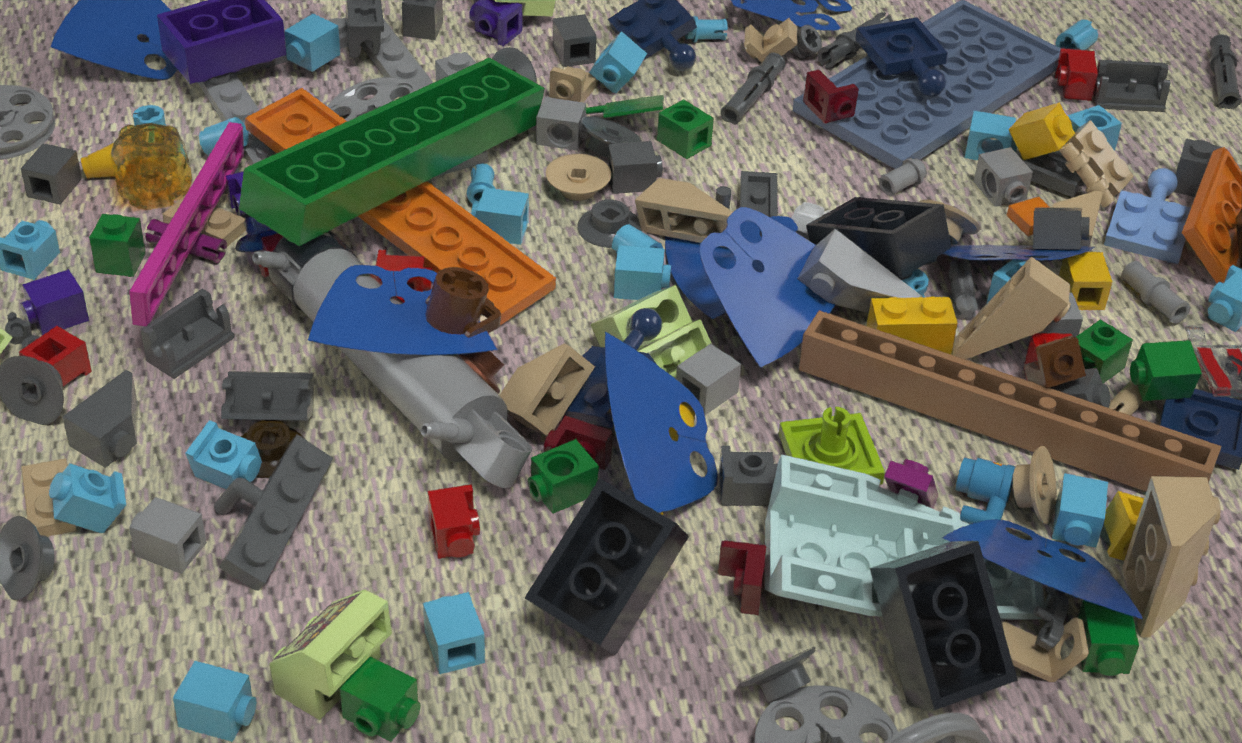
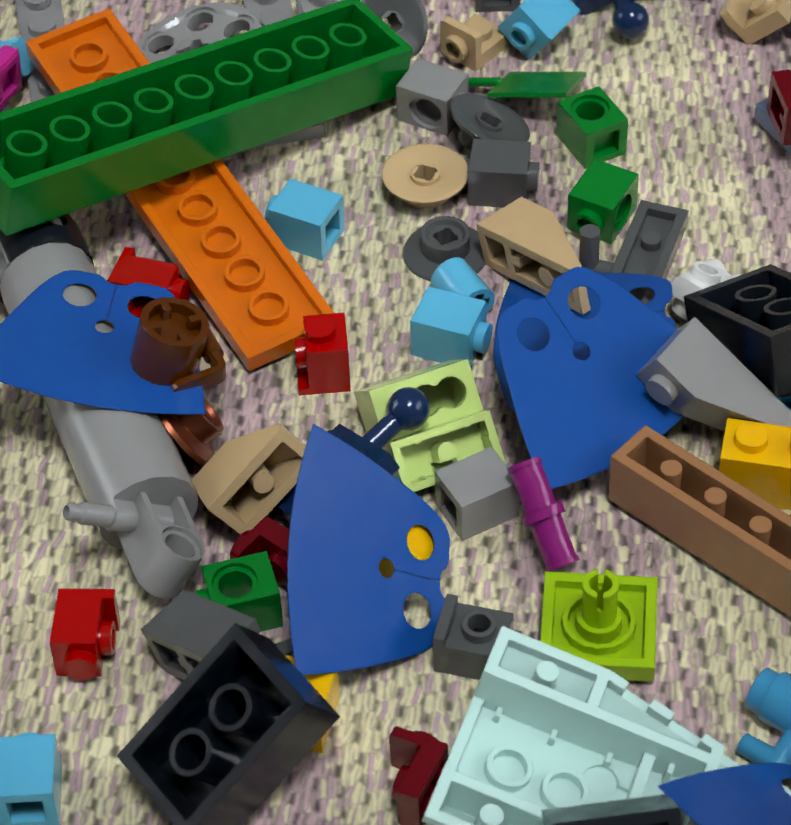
camera: 20 degrees right, 5 degrees up
medium azure pin [466,163,495,204] -> none
dark grey pin [720,52,786,125] -> none
magenta plate [884,459,939,509] -> none
none -> dark grey hinge [141,590,261,680]
none -> red brick [294,313,351,396]
none -> magenta pin [507,456,580,571]
none -> green brick [567,159,639,245]

